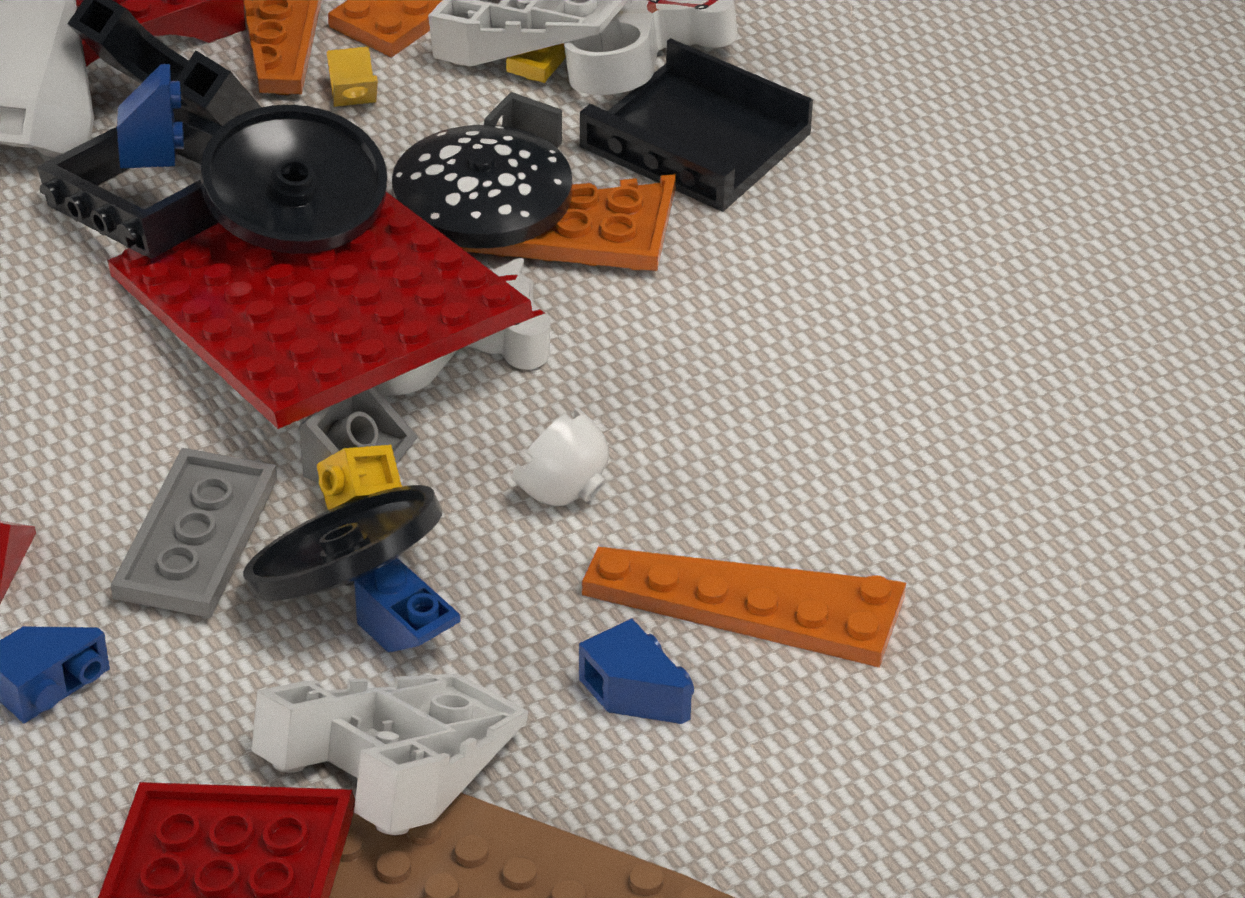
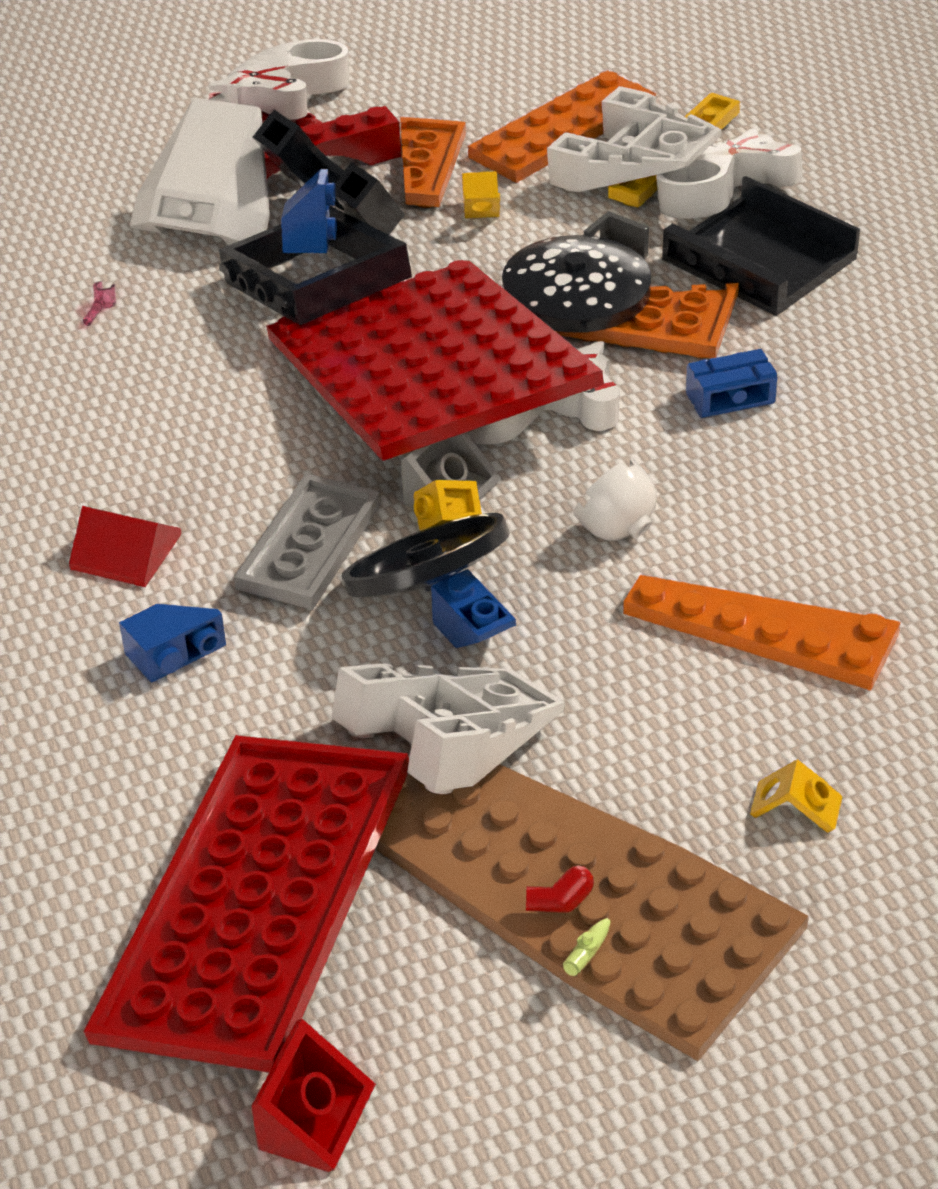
camera: 10 degrees right, 0 degrees up
black dish [200,105,387,254] -> none
blue slope [579,618,694,724] -> none
none -> blue brick [686,349,778,418]
none -> yellow bracket [750,759,842,833]

